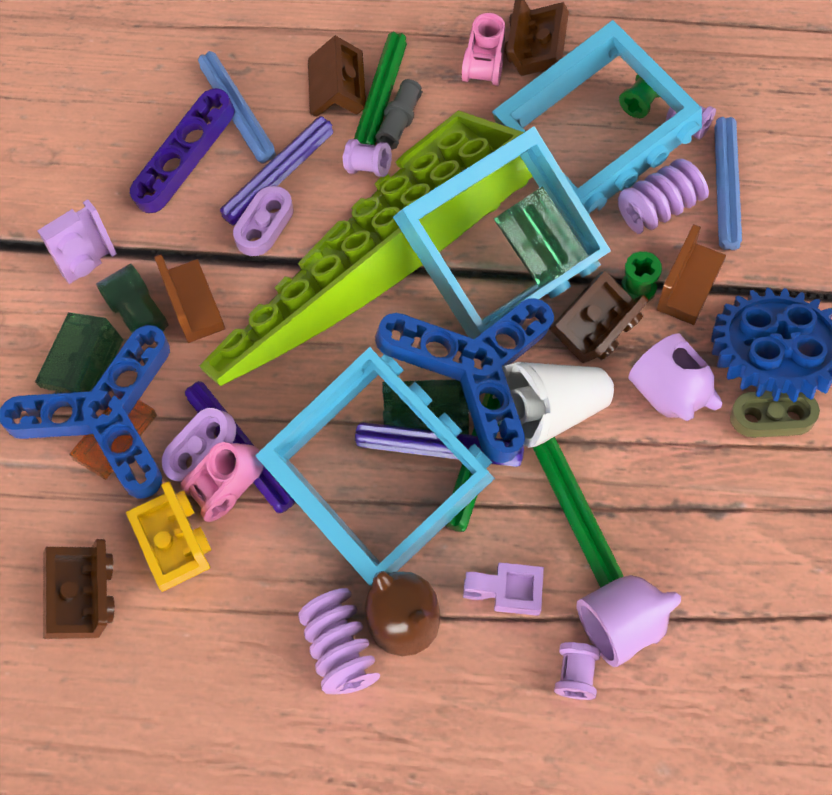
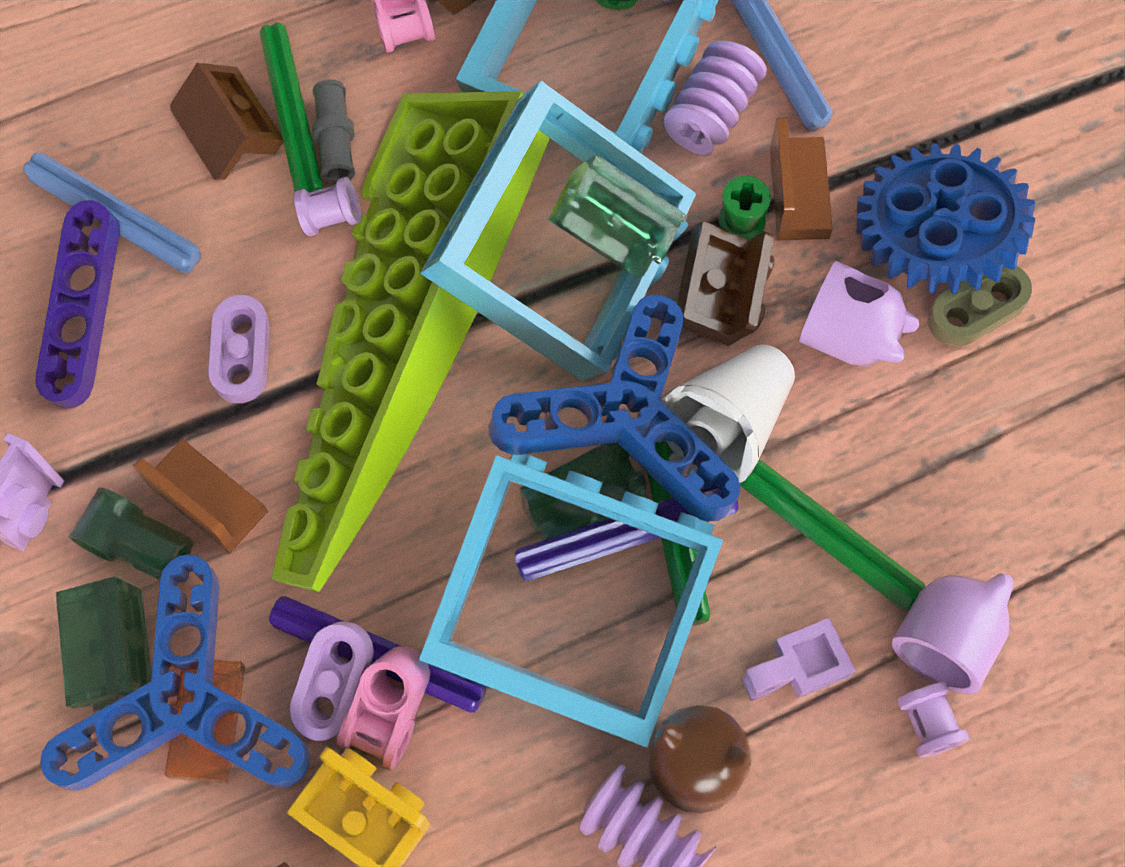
camera: 30 degrees left, 5 degrees up
axle [220,116,333,226] -> none

